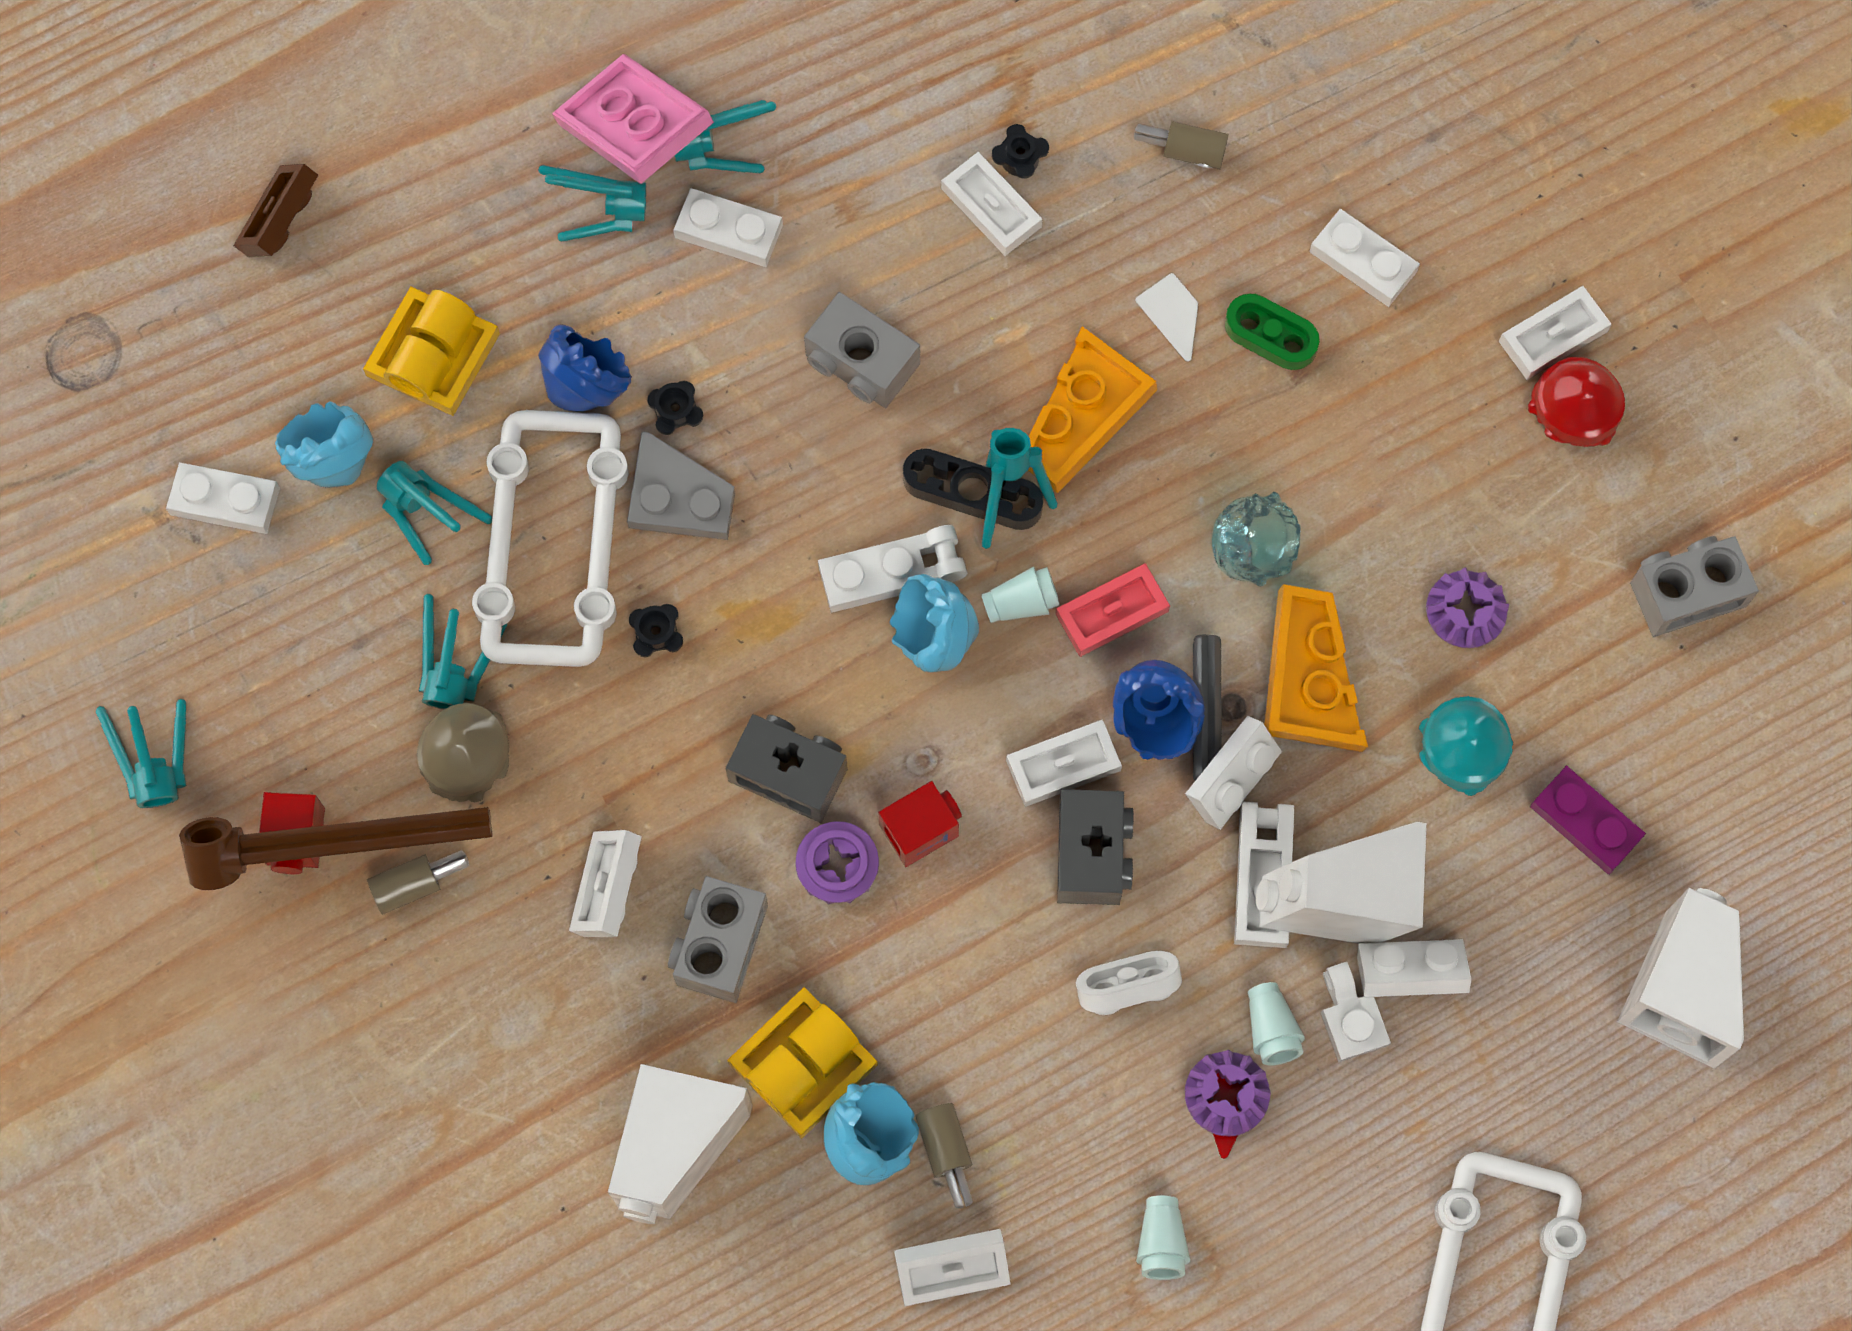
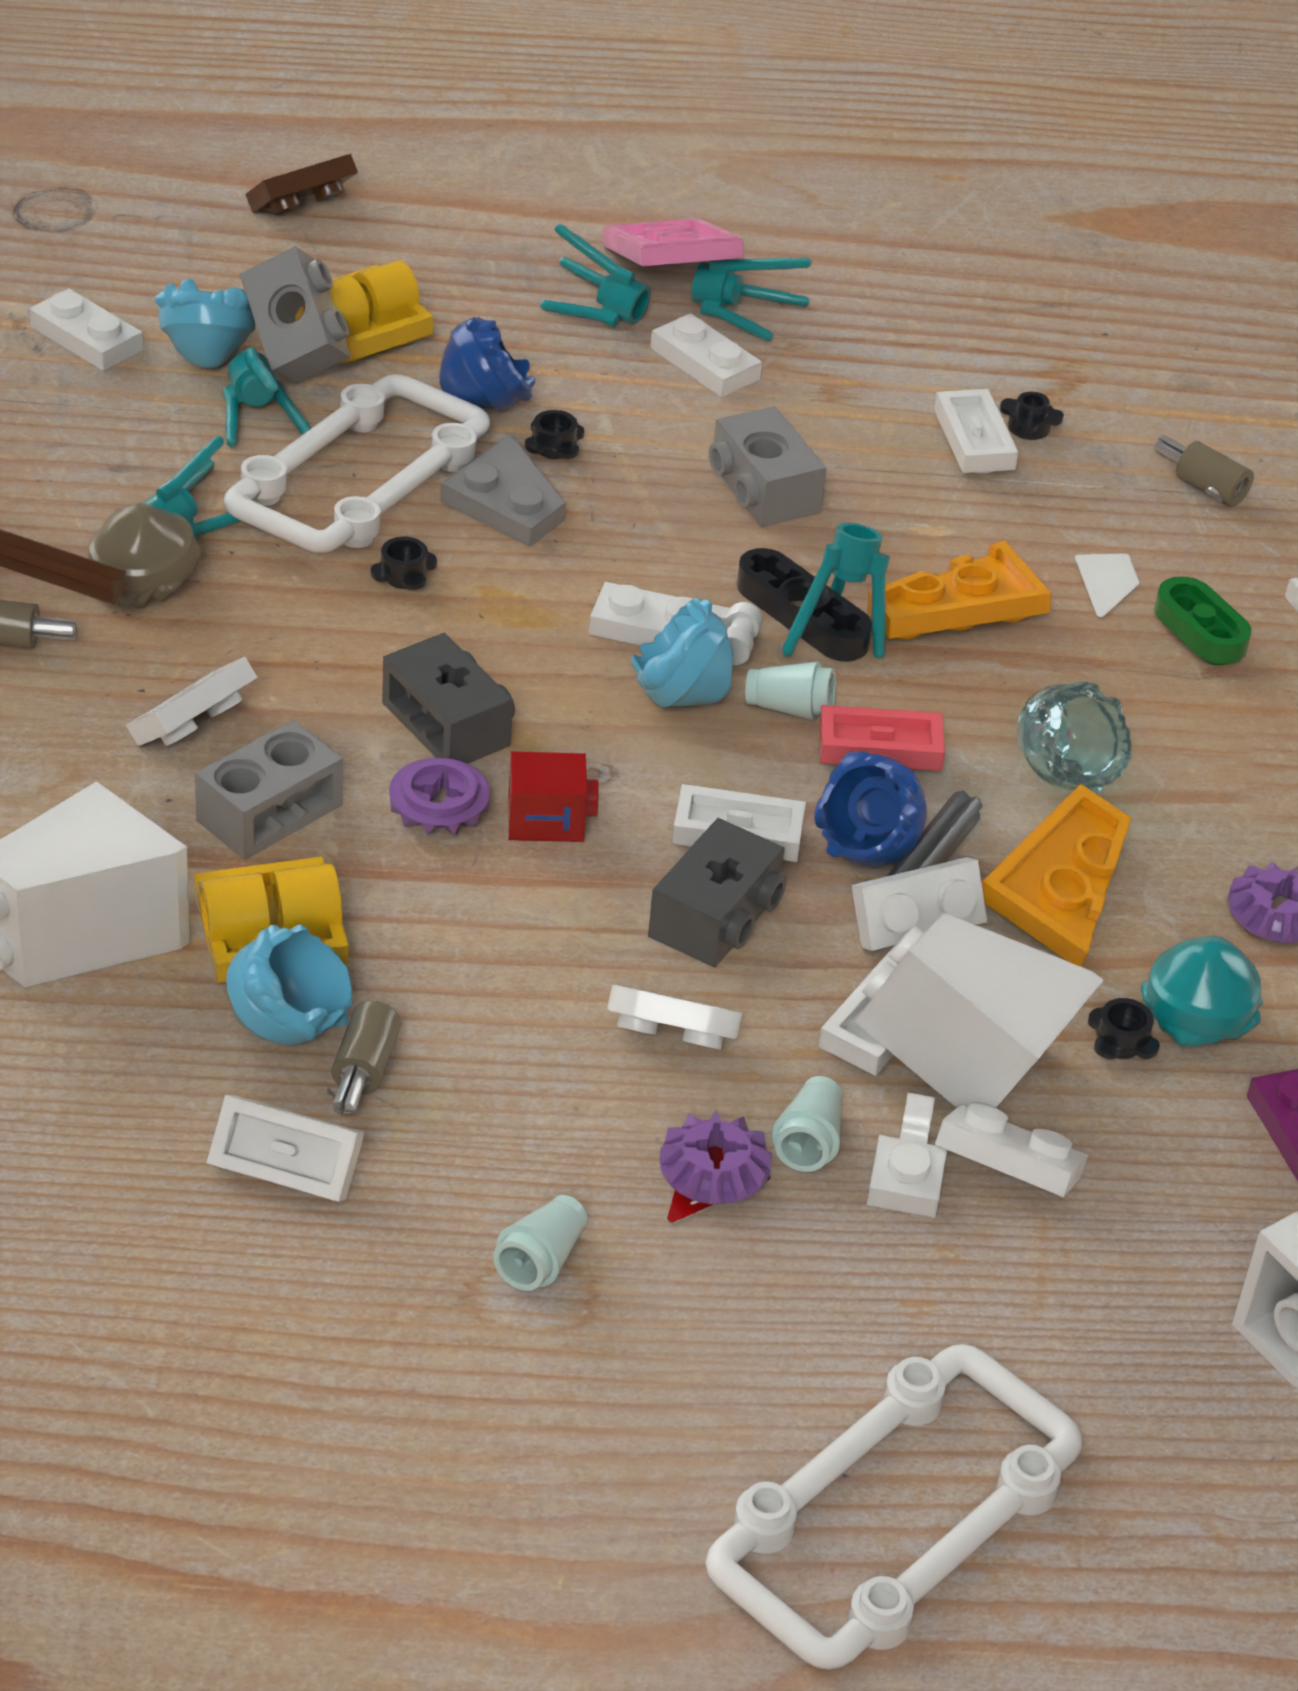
camera: 25 degrees right, 30 degrees down
none -> light grey brick [239,246,351,384]
none -> black plate [1088,998,1160,1059]

